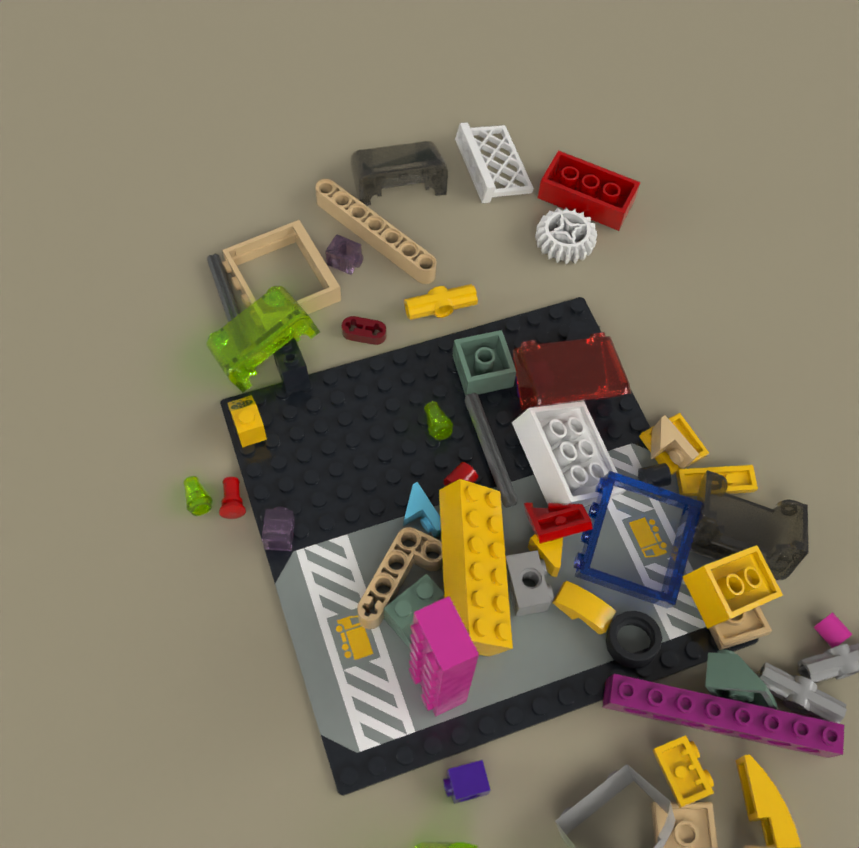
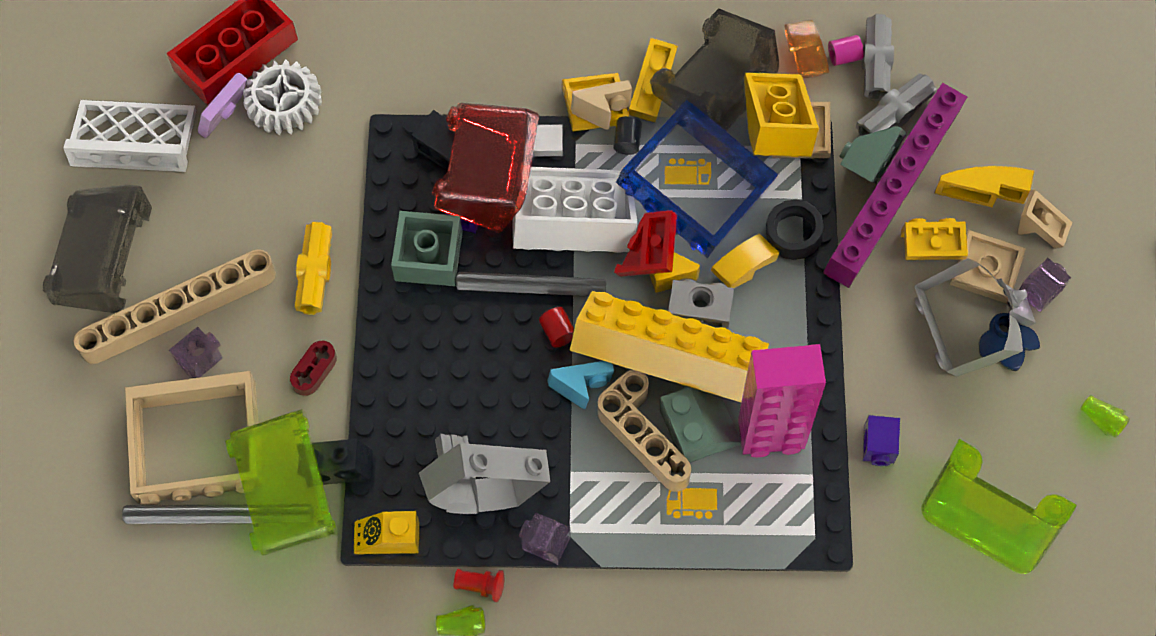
camera: 65 degrees left, 5 degrees up
clear neon green cone [424,402,453,440] -> none
none -> lavender plate [198,73,247,139]
none -> light grey piece [419,434,550,514]
none -> white tile [533,125,563,156]
none -> clear orange slope [784,20,829,78]

